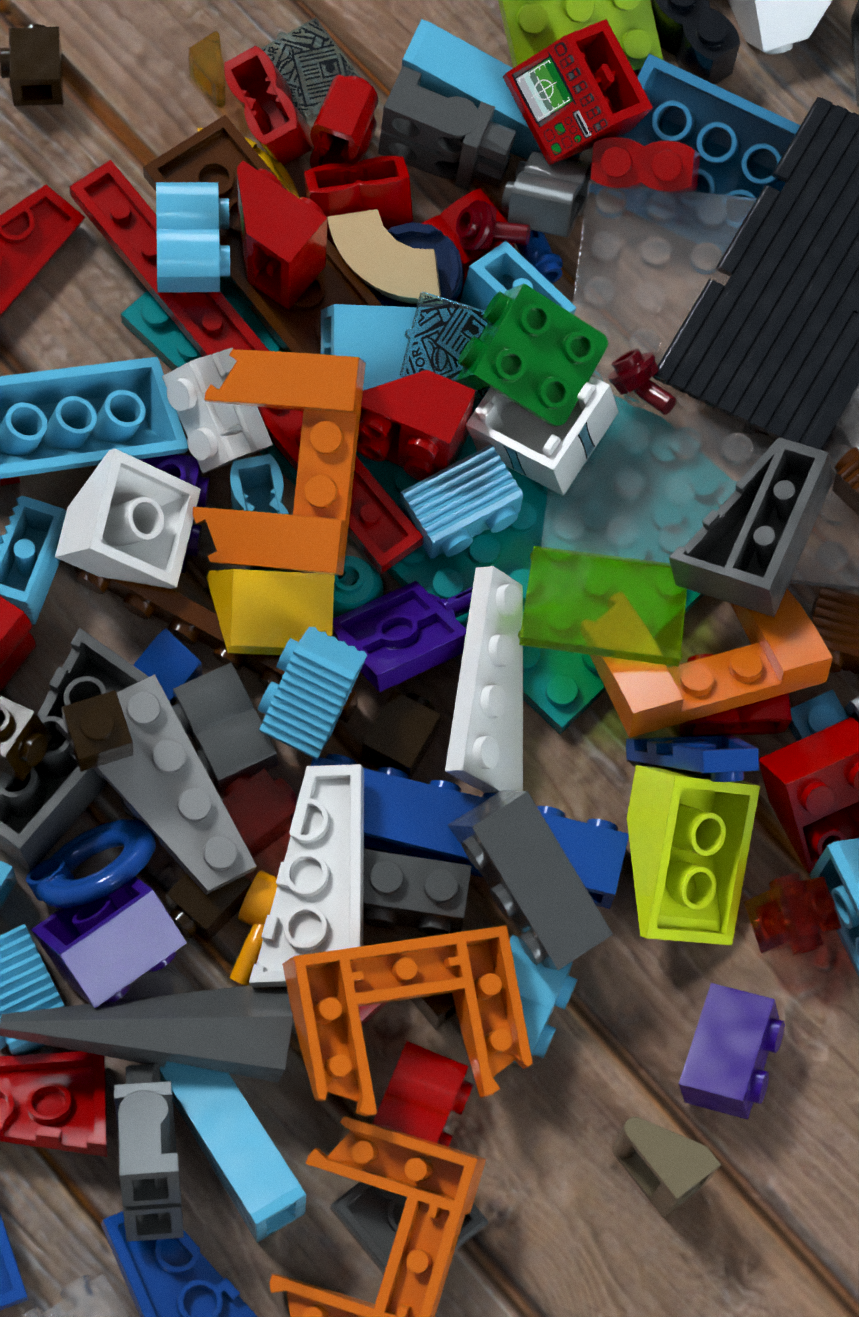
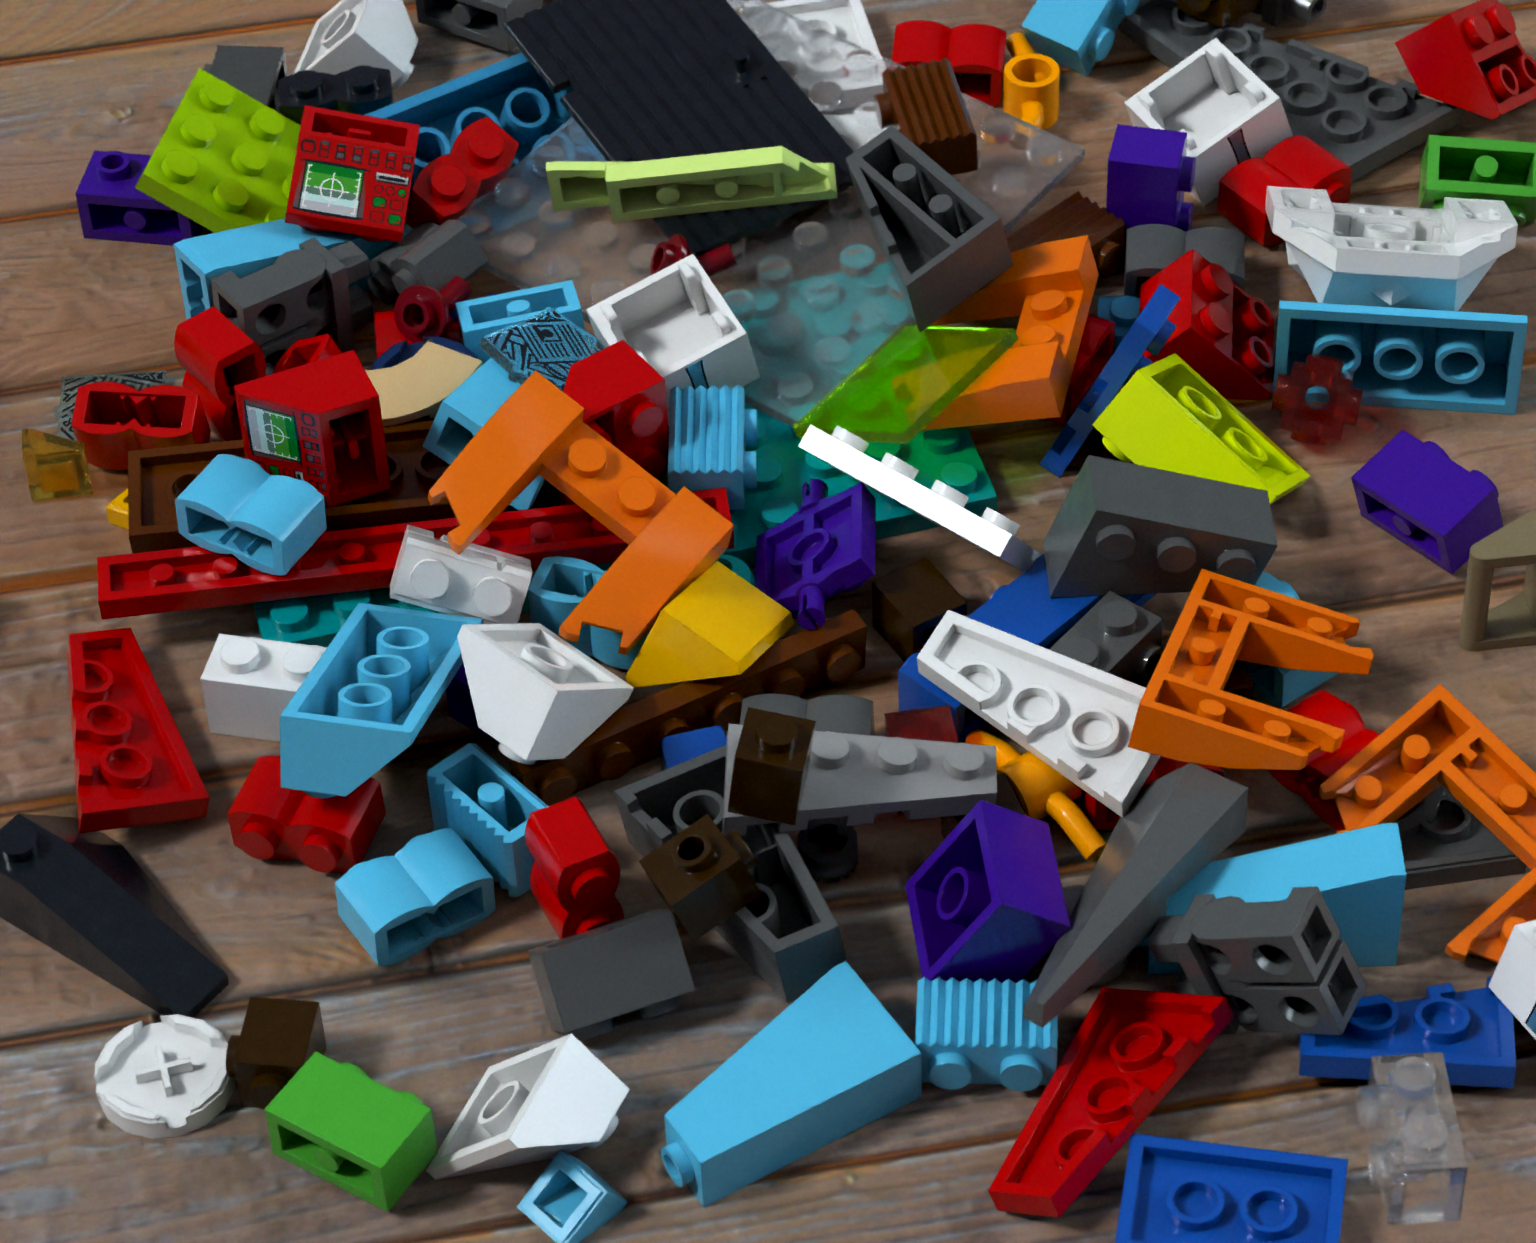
camera: 50 degrees left, 25 degrees down
blue piece [26,819,156,908] -> none
medium azure brick [257,627,367,760] -> none
green bracket [456,284,608,427] -> none
none -> white brick [200,633,327,742]
none -> yellowish green wedge [546,146,838,222]

